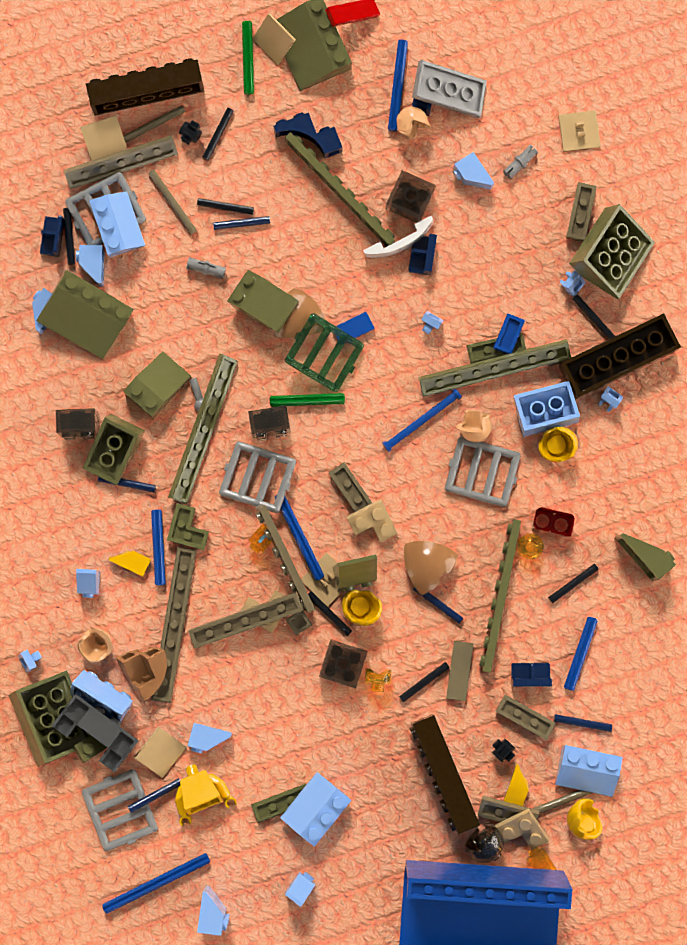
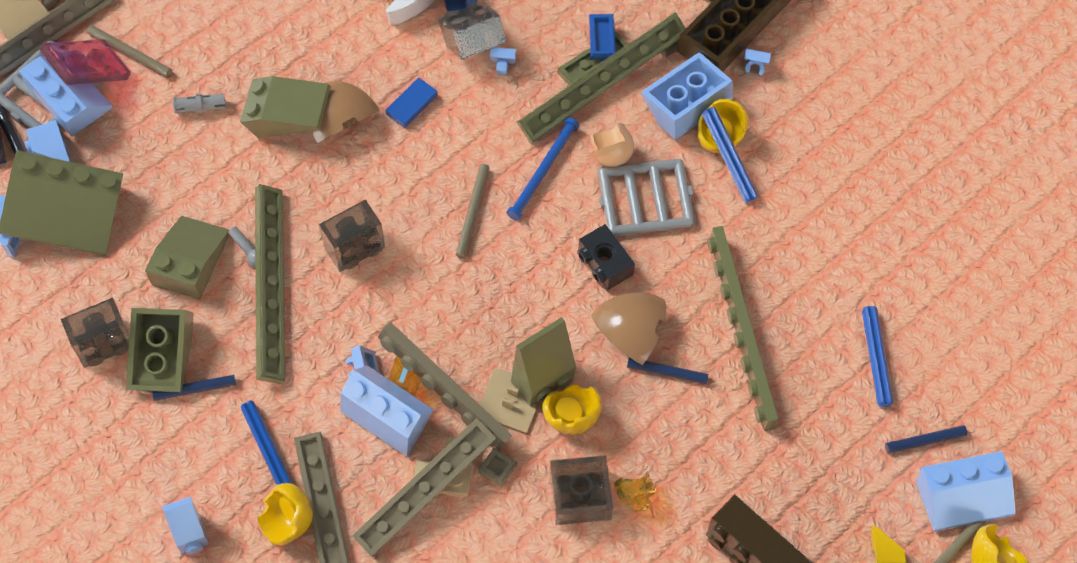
camera: 20 degrees left, 20 degrees down
yellow slope [108,550,151,577] -> none
olive plate [167,503,209,550] -> none
black bar [197,198,254,215] -> none
dark blue bar [213,216,270,230] -> none
light grey bar [219,441,296,513] -> none
green axle [269,393,345,407] -> none
blue axle [275,495,324,581] -> none
clear green bar [285,313,364,392] -> none
black bar [308,591,352,636] -> none
dark tan plate [329,462,372,512] -> none
tan plate [347,499,398,542] -> none
black bar [399,662,450,703] -> none
dark tan tile [446,641,474,701] -> none
black gear [492,739,516,762] -> none
dark tan plate [496,694,556,740] -> none
dark blue panel [511,663,552,687] -> none
clear yellow piece [517,533,544,560] -> none
red piece [532,507,575,537] -> none
black bar [548,563,599,603] -> none
olive slope [615,533,676,582] -> none
none -> clear pink plate [39,39,131,85]
none -> yellow piece [257,483,313,546]
none -> light blue slope [341,365,434,457]
none -> light blue tile [346,345,380,377]
none -> clear smoke brick [438,1,507,60]
none -> dark tan bar [456,164,490,258]
none -> black brick [577,224,635,290]
none -> axle [702,107,758,203]

